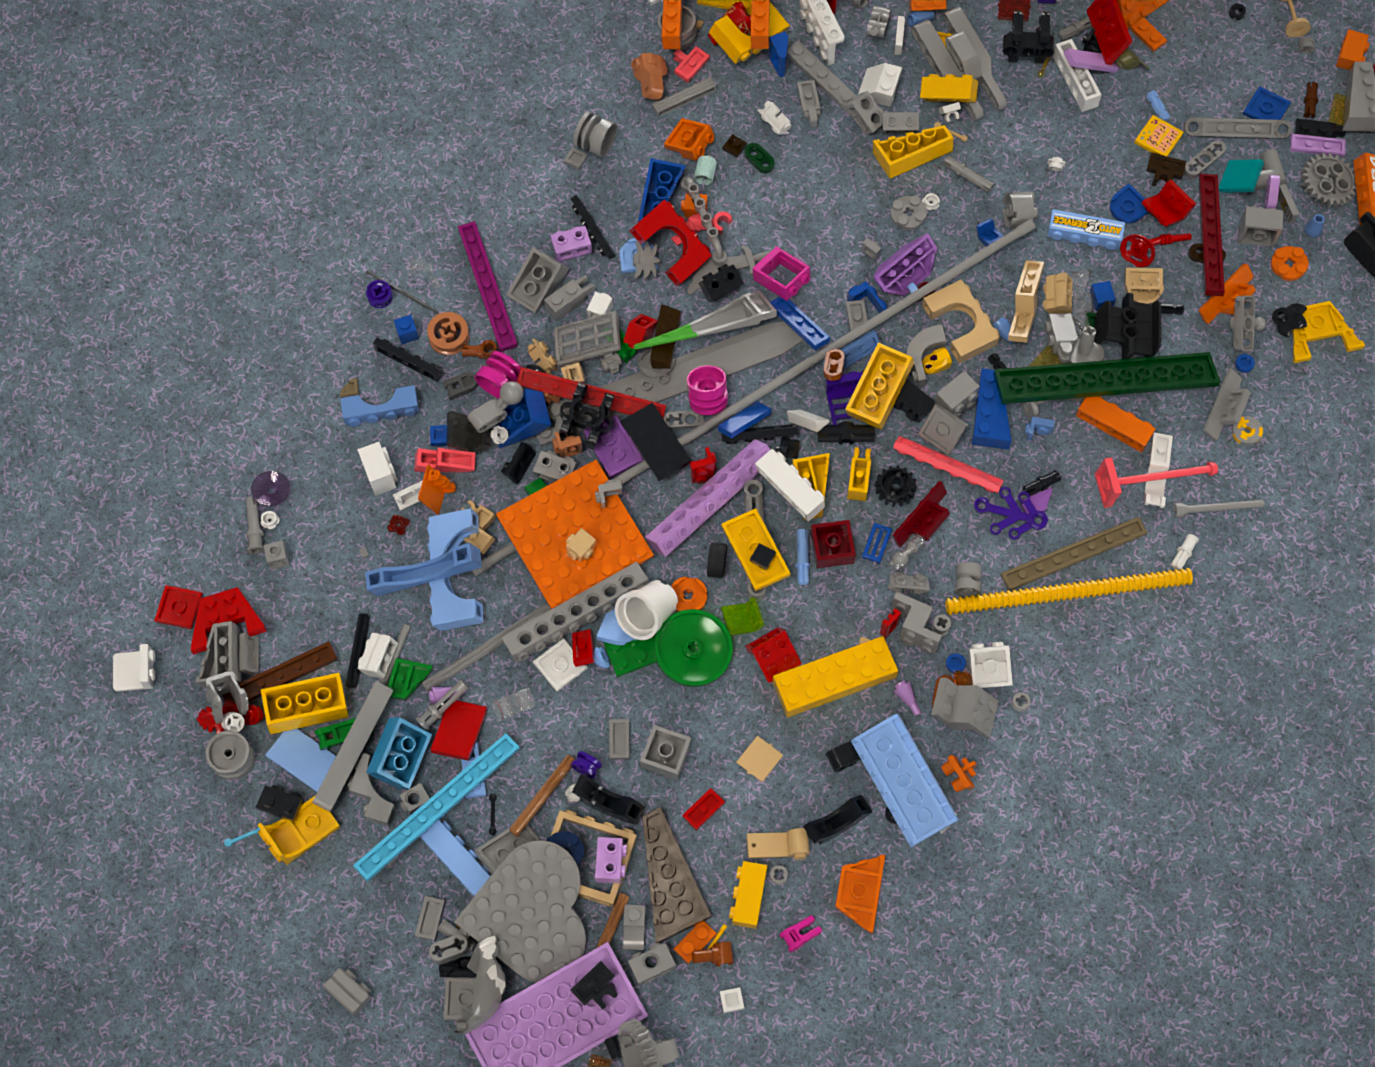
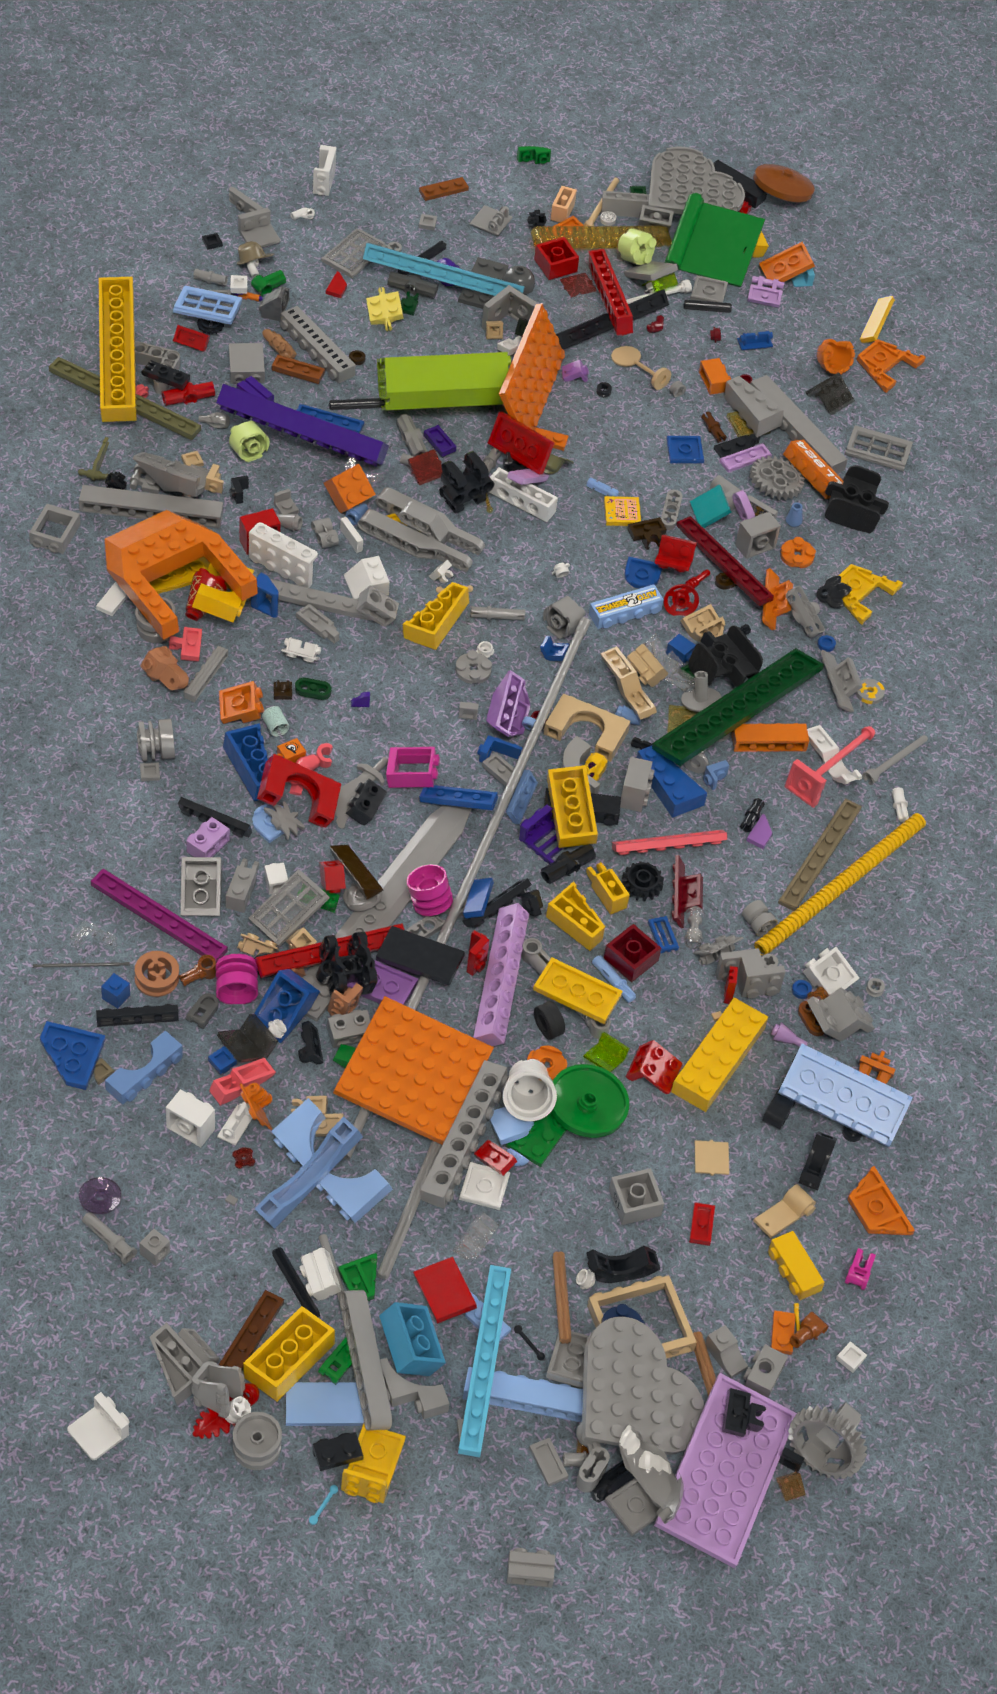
camera: 45 degrees left, 15 degrees down
red tile [154,585,203,629] -> none
red wing [190,587,267,655] -> none
white plate [261,511,280,529] -> none
dark purple wheel [366,280,393,308] -> none
light grey brick [399,783,430,815] -> none
light grey pin [416,679,469,731] -> none
lavender cone [428,687,466,704] -> none
light grey beam [467,381,524,433] -> none
tan brick [566,528,596,562] -> none
dark purple wheel [571,751,602,780] -> none
light grey bracket [595,480,622,508] -> none
lavender brick [595,837,627,883] -> none
light grey gear [599,352,622,374] -> none
light grey tile [609,719,630,760] -> none
light grey plate [634,291,777,350] -> none
wing [642,807,712,943] -> none
light grey bar [680,177,727,266] -> none
black tile [750,543,776,570] -> none
white brick [755,449,825,522] -> none
light grey bush [770,865,788,885] -> none
white slope [787,409,829,432] -> none
dark orange plate [823,349,845,381] -> none
light grey bracket [881,112,919,134] -> none
light grey plate [918,403,968,456] -> none
yellow brick [920,74,978,103] -> none
dark purple plant [974,487,1048,540] -> none
light grey hinge [1044,313,1078,363] -> none
light grey plate [1183,117,1293,138] -> none
none -> blue plate [40,1021,106,1090]
none -> dark purple tile [351,691,370,707]

